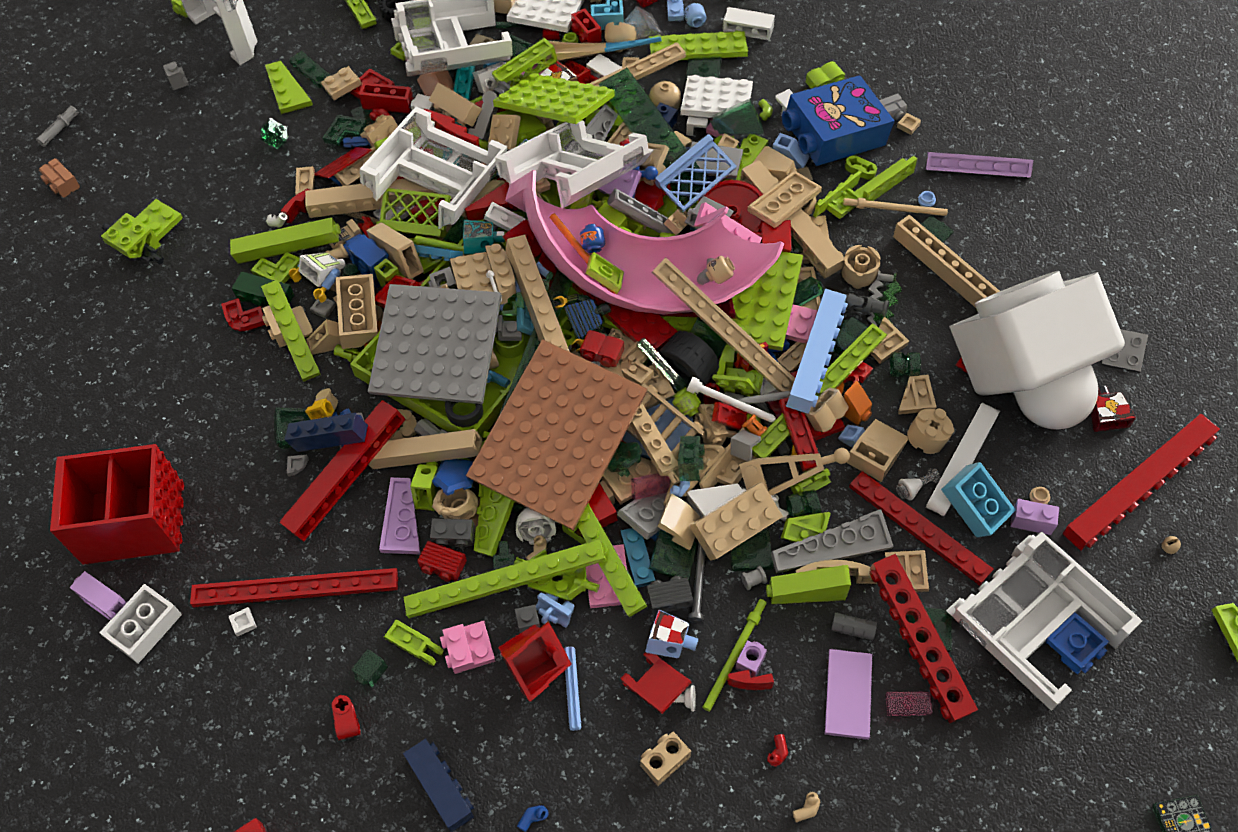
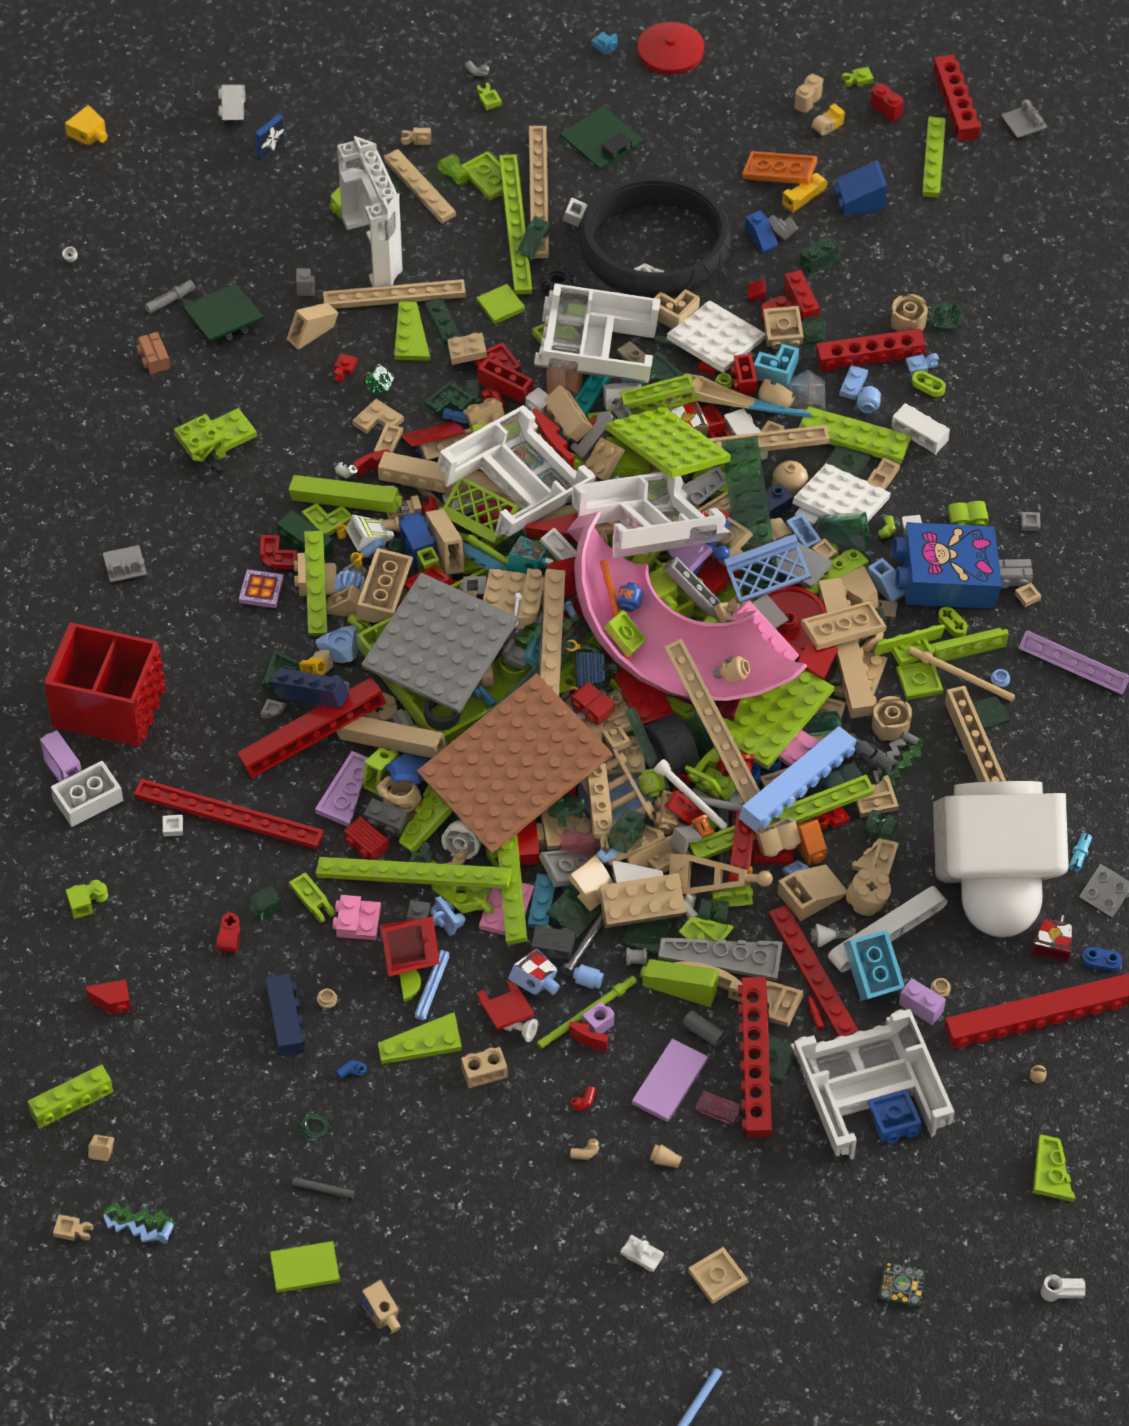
camera: 20 degrees right, 5 degrees down
none -> lime brick [66,880,108,919]
none -> light grey hinge [103,545,147,582]
none -> dark green piece [182,283,264,342]
none -> tile [239,570,284,608]
none -> tan slope [287,303,338,349]
none -> light blue hat [315,625,359,663]
none -> tan plate [317,989,337,1008]
none -> tan plate [323,279,466,309]
none -> red plate [334,354,358,383]
none -> light blue gear [334,570,365,592]
none -> tan plate [353,399,404,434]
none -> lime wing [378,1012,462,1064]
none -> lime tile [399,970,421,1002]
none -> lime tile [477,284,525,324]
none -> light blue brick [573,964,604,989]
none -> tan cone [650,1144,682,1168]
none -> light blue slope [786,513,822,548]
none -> red piece [807,996,825,1030]
none -> tan slope [867,458,900,490]
none -> lime tile [896,662,943,700]
none -> light grey tile [1021,512,1040,531]
none -> blue plate [1081,947,1122,972]

